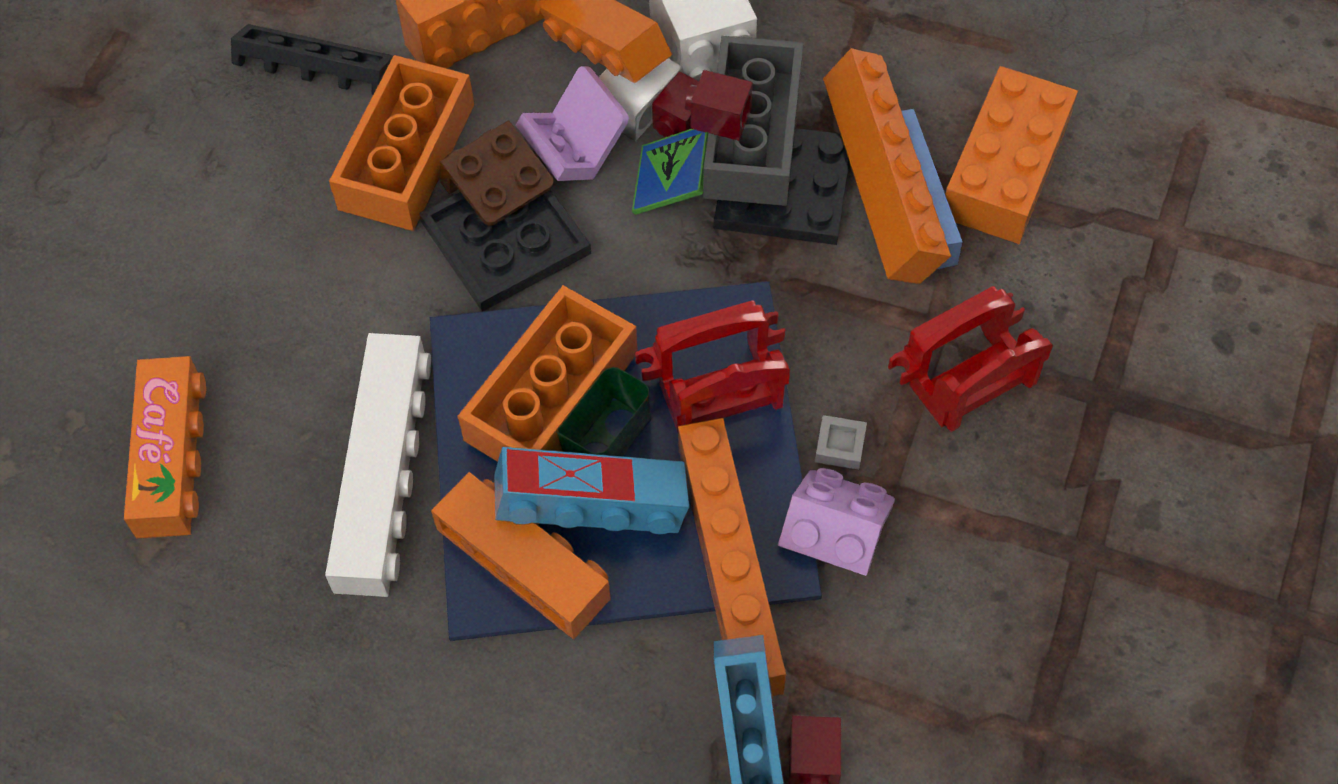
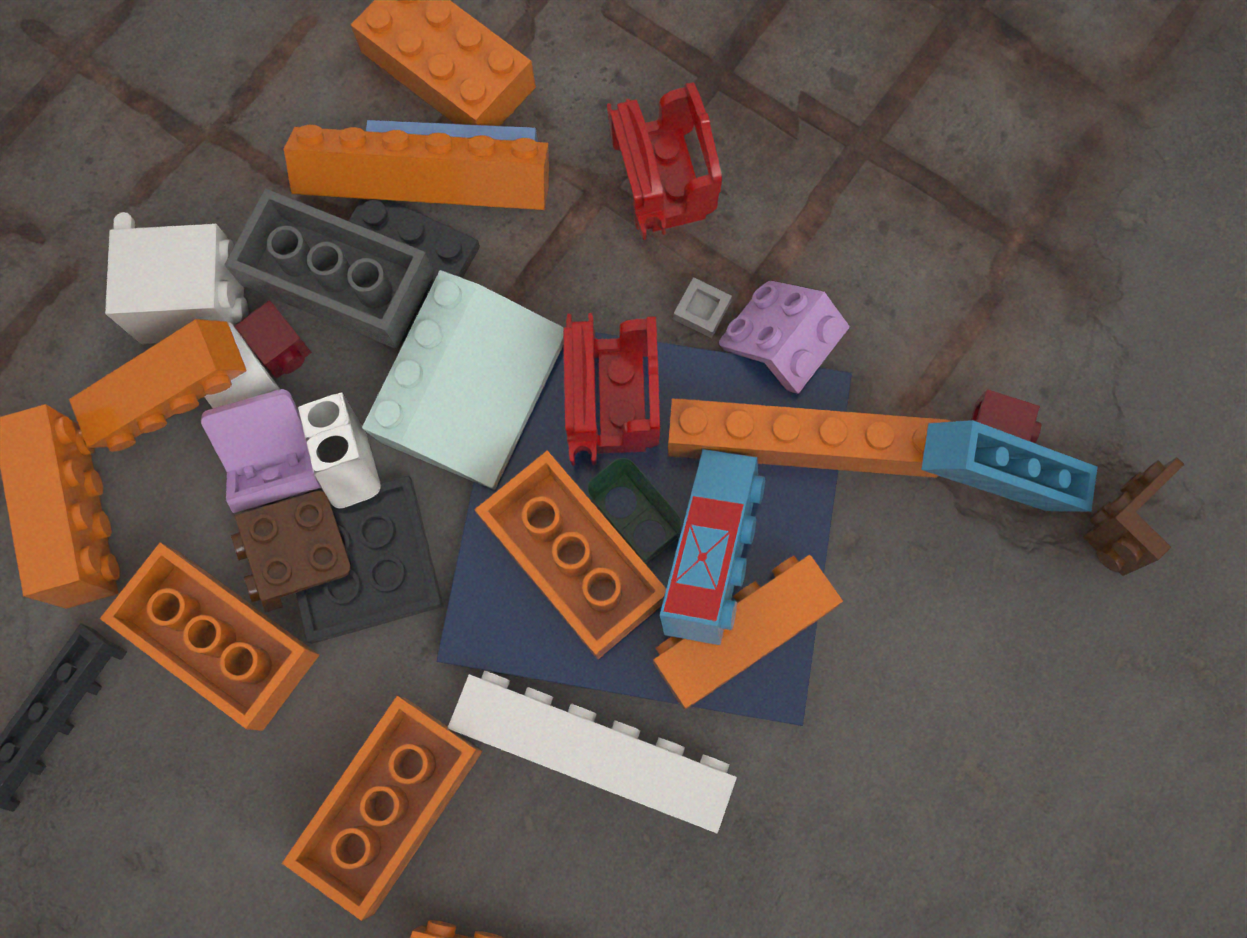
camera: 70 degrees left, 15 degrees up
piece [632,129,708,215] -> none
dark red brick [685,70,753,141] -> none
none -> orange brick [282,696,483,921]
none -> white piece [298,392,381,508]
none -> light aqua slope [362,270,564,490]

